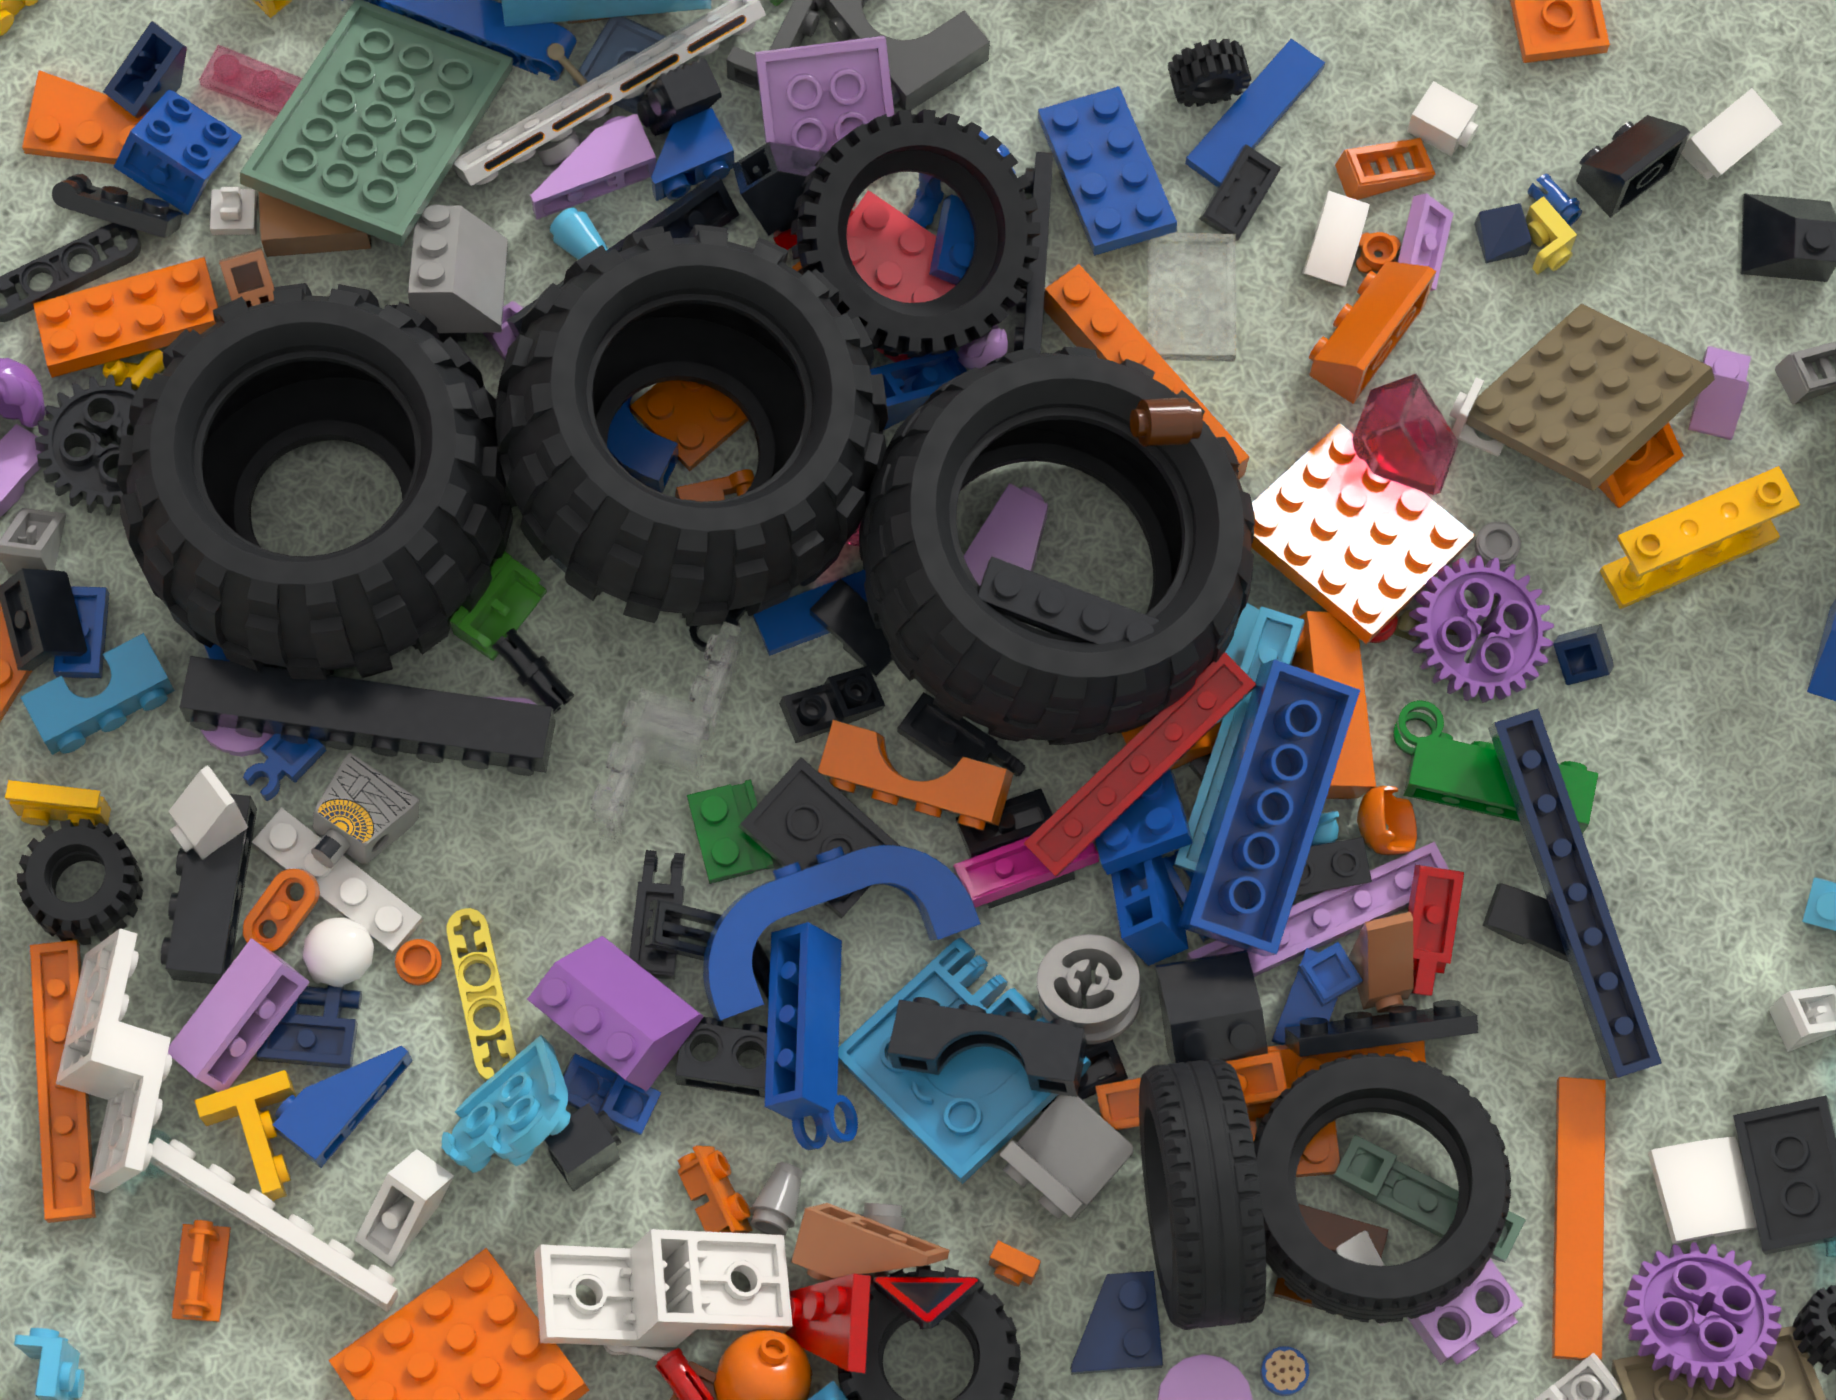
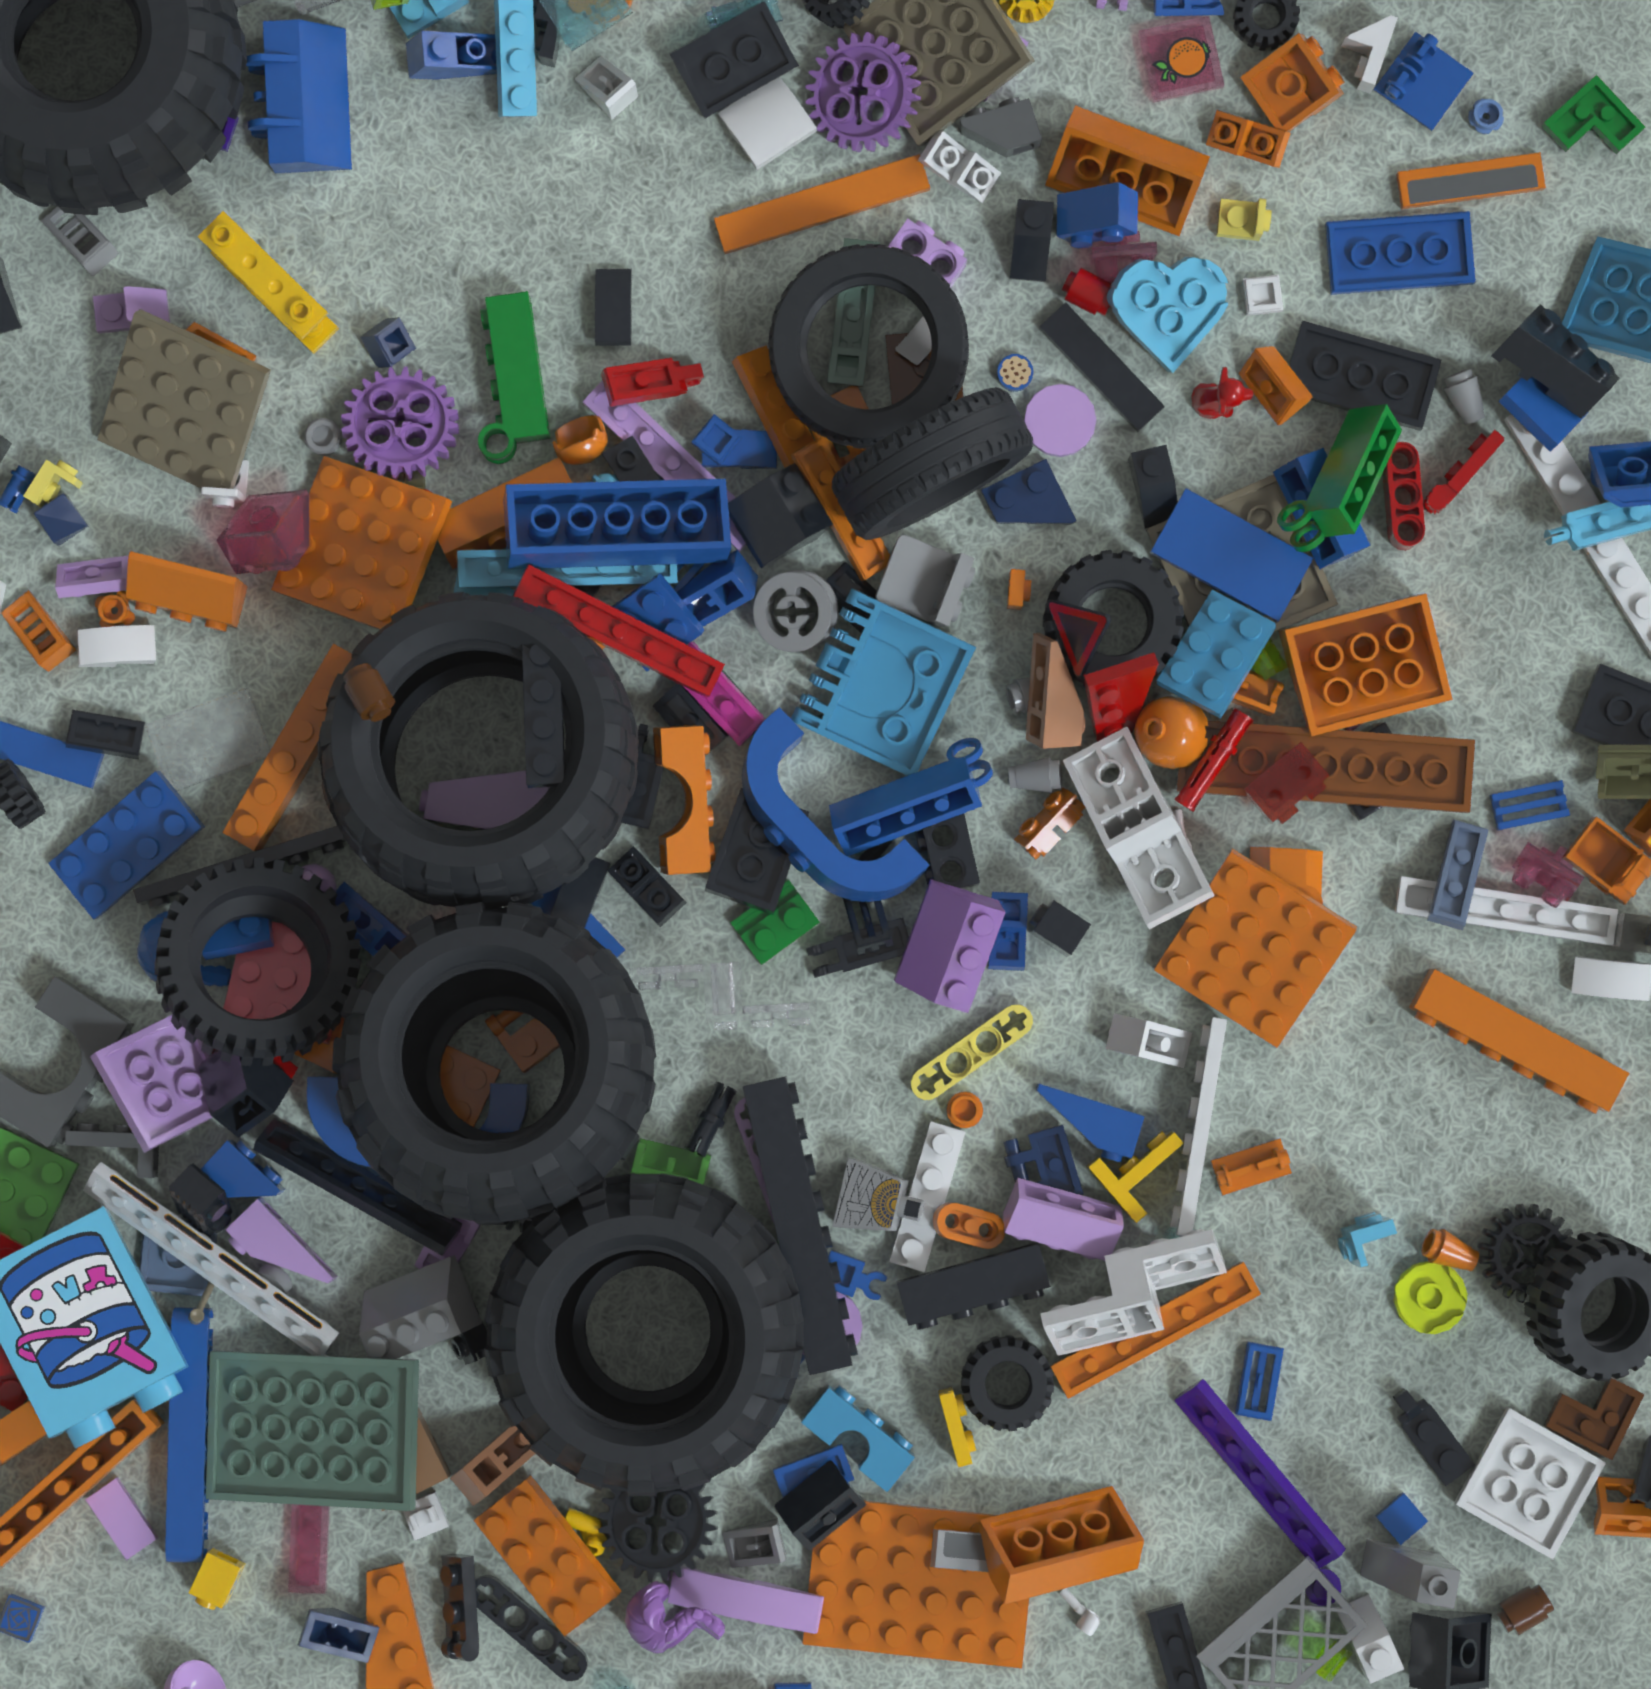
camera: 105 degrees left, 15 degrees up
blue bracket [114,90,242,215] -> none
white slope [169,765,248,860] -> none
white hair [303,918,374,987] -> none
medium azure plate [442,1035,571,1173] -> none
medium azure cone [550,208,607,260] -> none
black arch [888,997,1087,1097] -> none
black plate [1285,1000,1478,1057] -> none
nougat slope [1349,911,1413,1013] -> none
dark blue brick [1488,708,1662,1079] -> none

